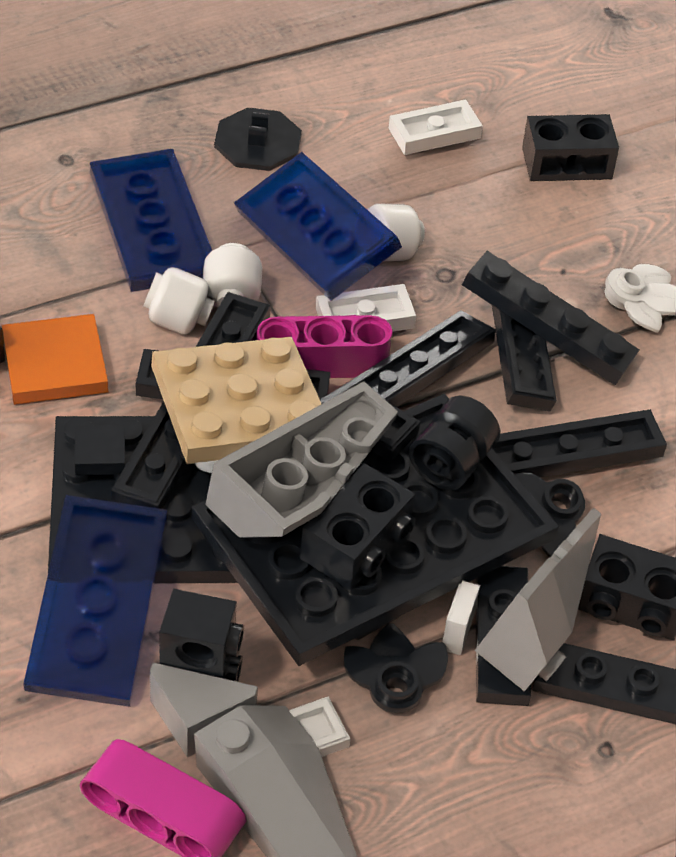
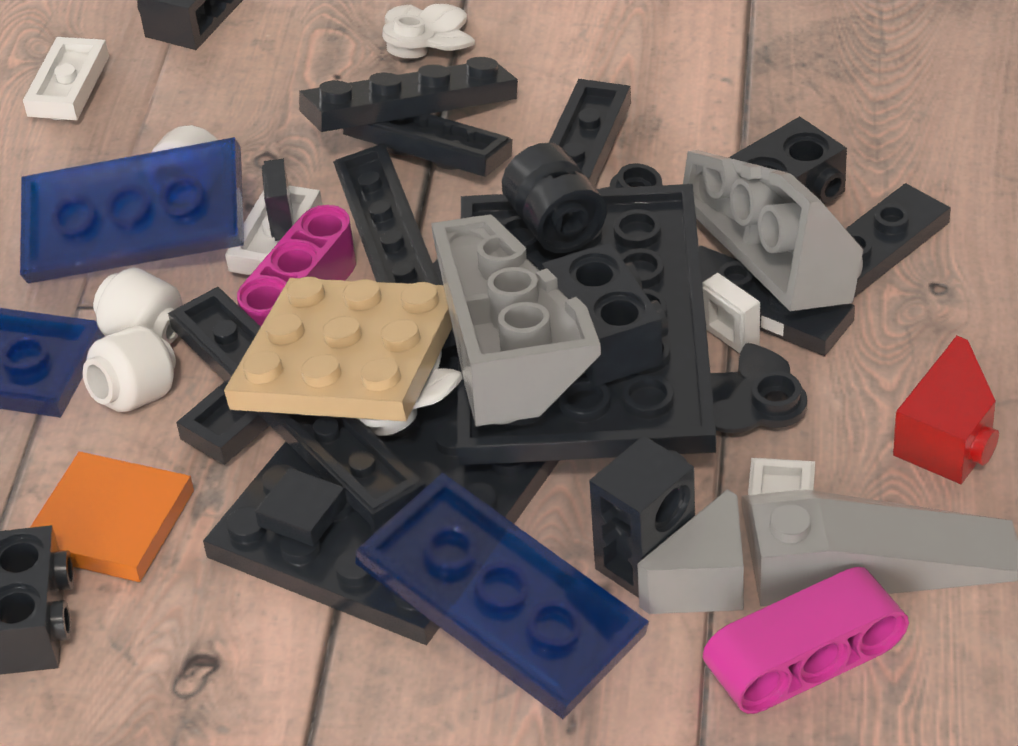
camera: 50 degrees left, 5 degrees down
none -> black tile [262,158,294,241]
none -> red slope [893,335,999,485]

